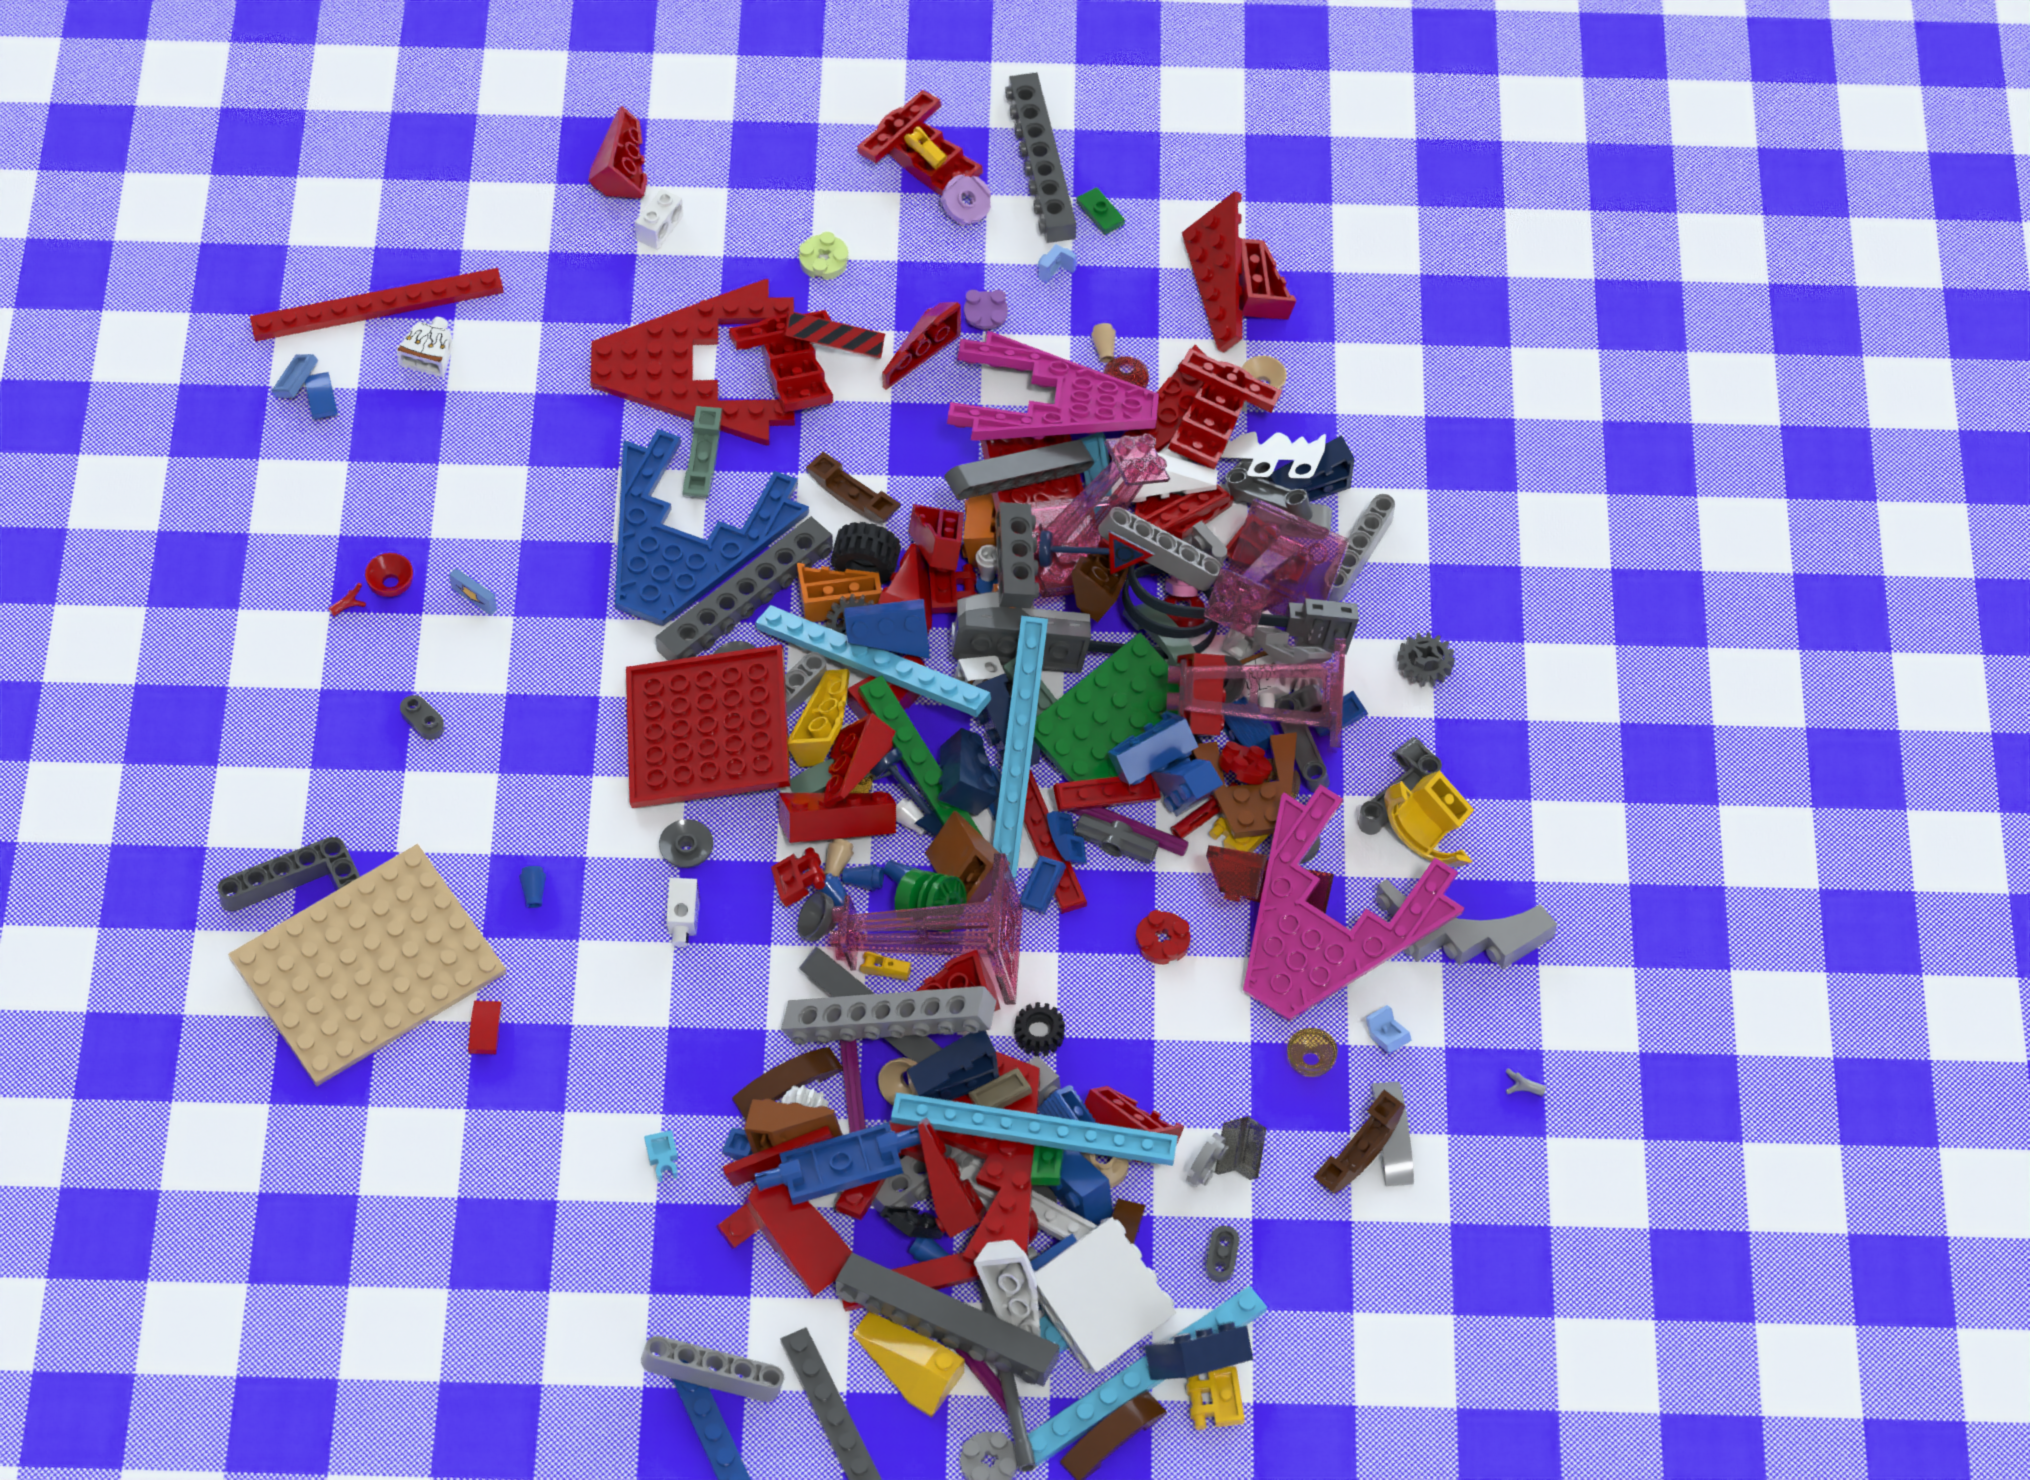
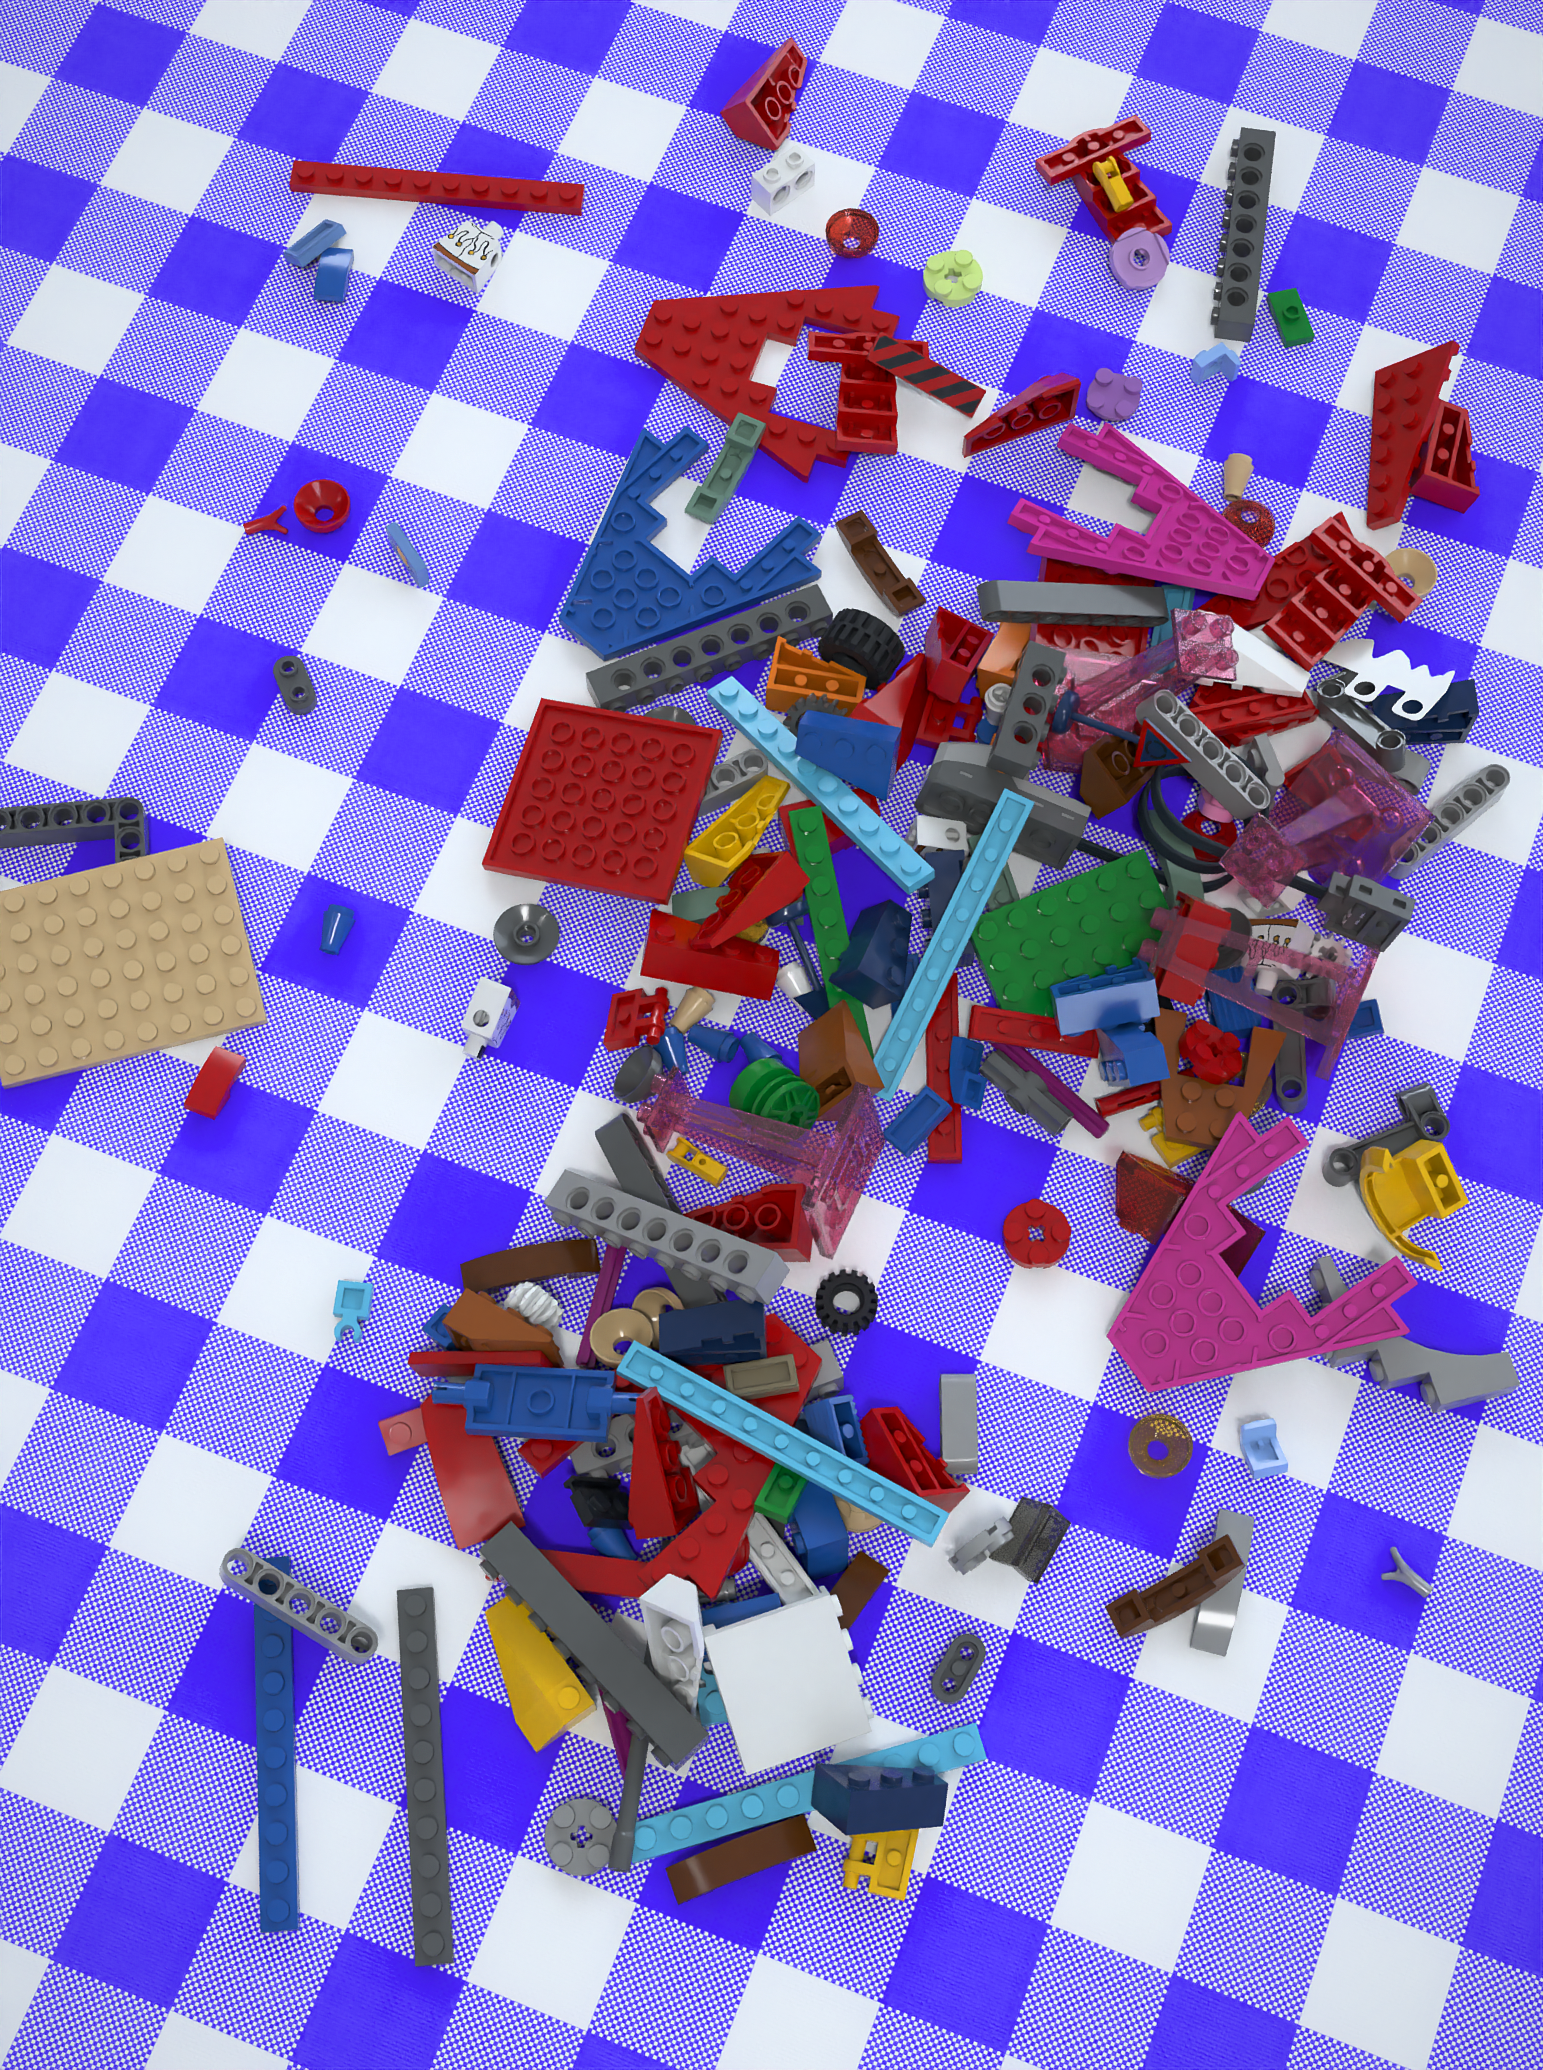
camera: 20 degrees right, 10 degrees up
light grey slope [1252,627,1332,664] -> none
dark grey gear [1397,632,1455,687] -> none
none -> tan piece [589,1308,654,1368]
none -> clear red piece [825,208,879,258]
none -> light grey beam [939,1374,978,1474]

